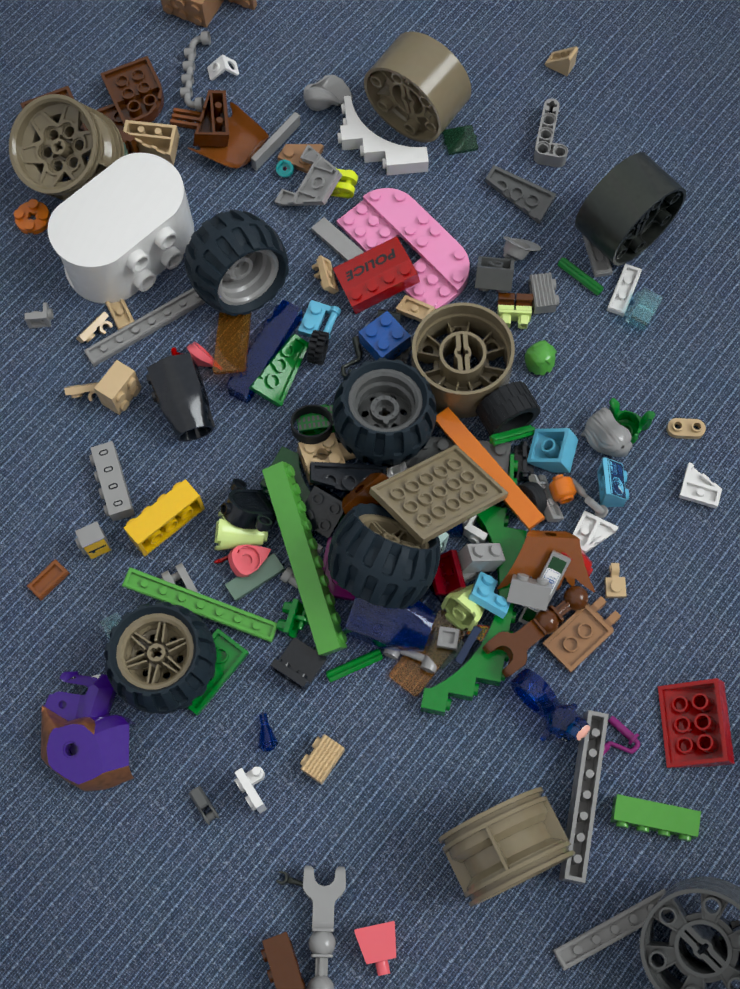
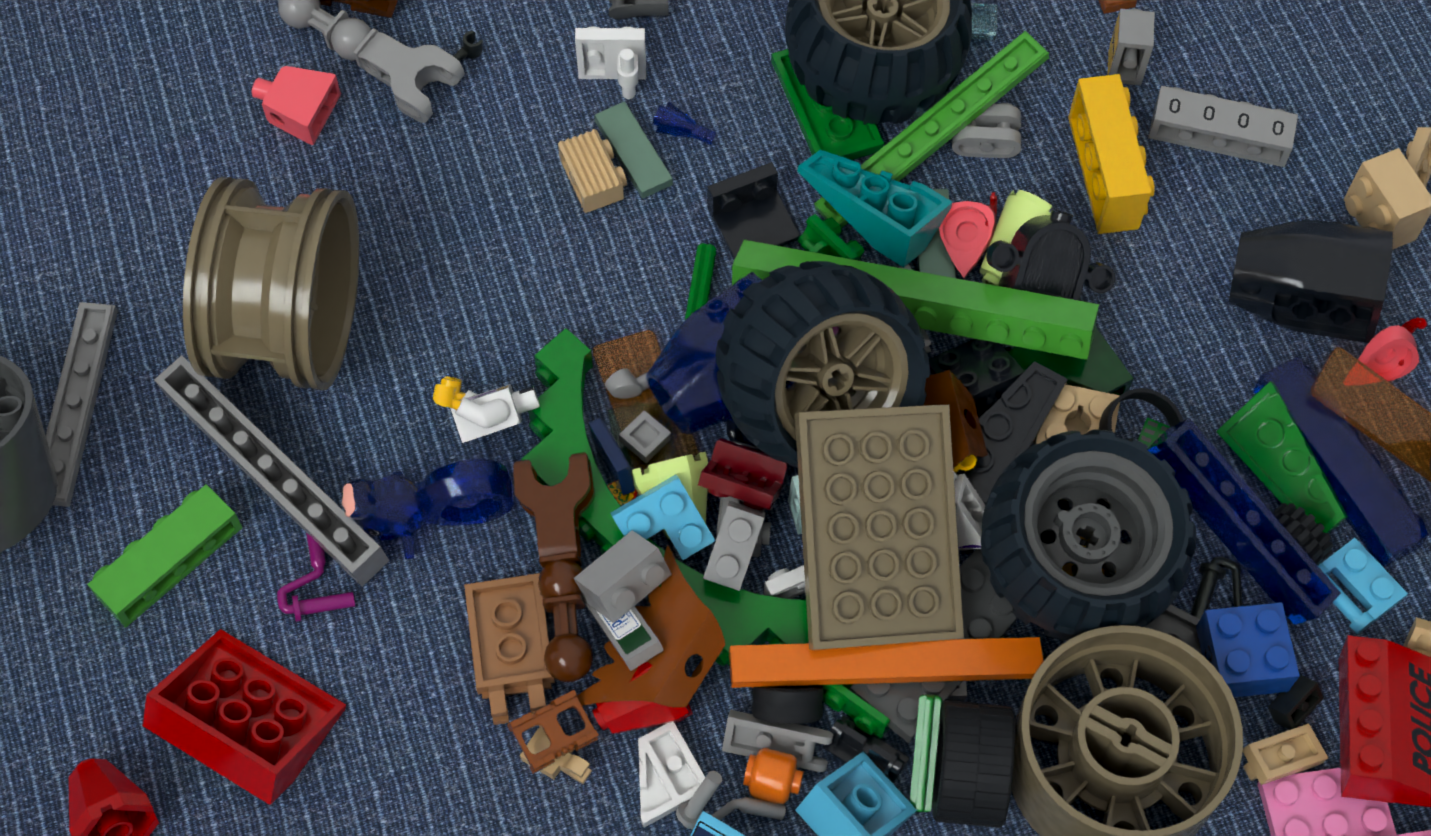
camera: 120 degrees right, 5 degrees down
none -> white torso [433,376,540,443]
none -> dark orange piece [507,690,599,774]
none -> sand green tile [594,101,673,199]
none -> teal wedge [797,150,953,268]
none -> clear blue brick [1147,418,1341,625]

